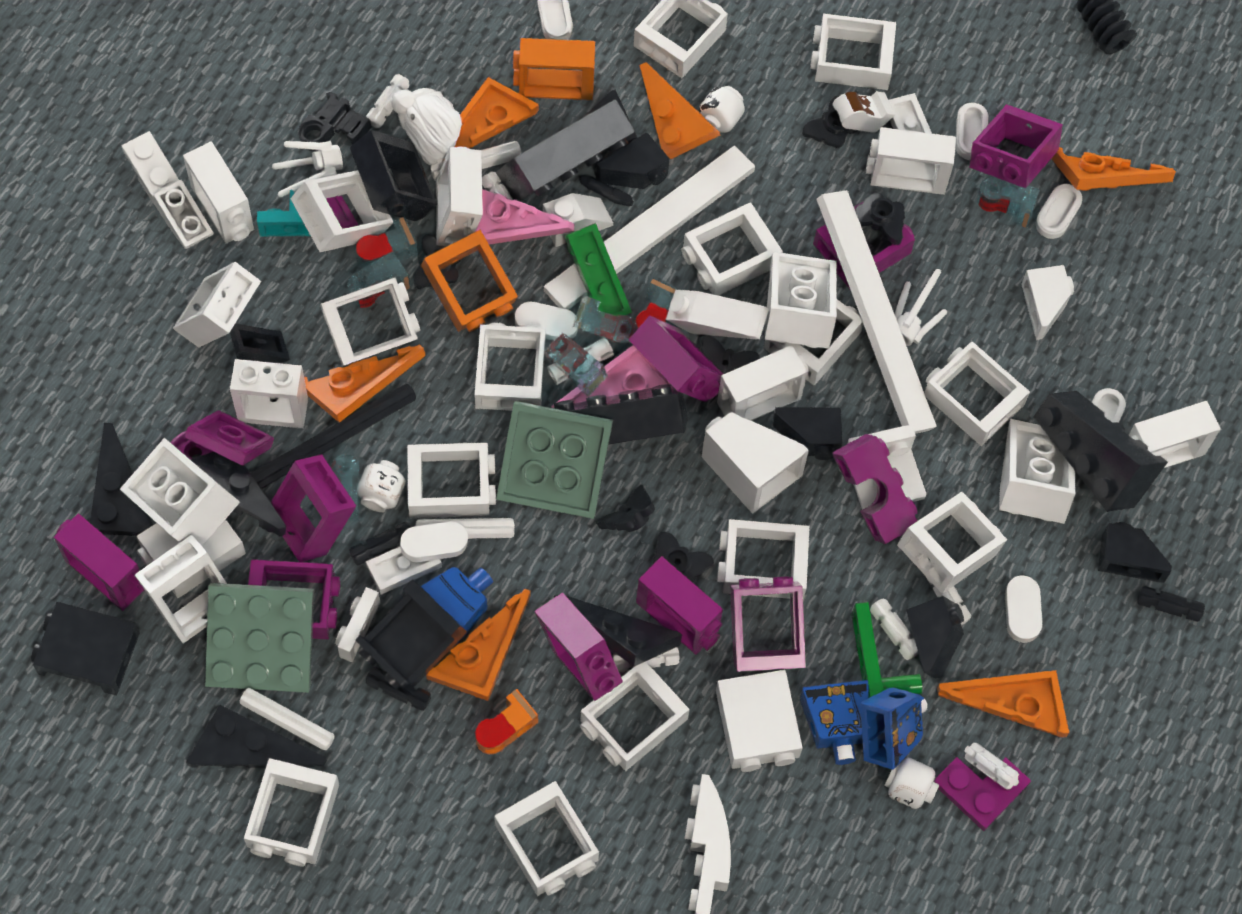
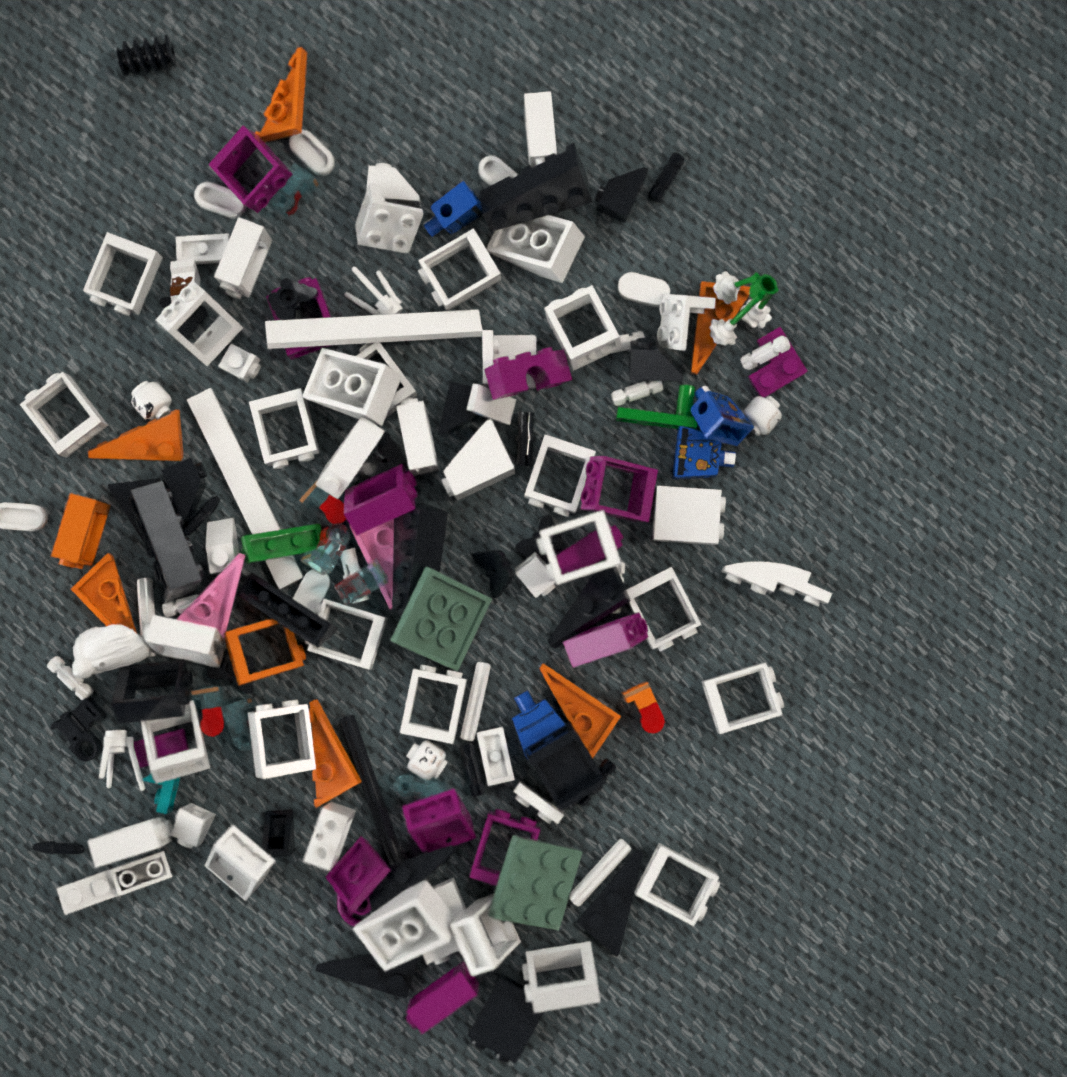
camera: 70 degrees left, 20 degrees up
white tile [400,522,468,562] -> none
none -> black piece [32,841,85,855]
none -> white window [156,280,243,366]
none -> white slope [172,803,216,848]
none -> white bracket [218,344,261,383]
none -> black slope [237,573,338,648]
none -> white bracket [355,183,423,253]
none -> blue torso [423,181,483,237]
none -> white tile [466,384,516,425]
none -> black pin [515,412,536,466]
none -> white brick [515,552,556,598]
none -> white window [522,941,600,1013]
none -> white window [536,511,621,585]
none -> white bracket [657,294,716,351]
none -> white plant [709,271,778,346]

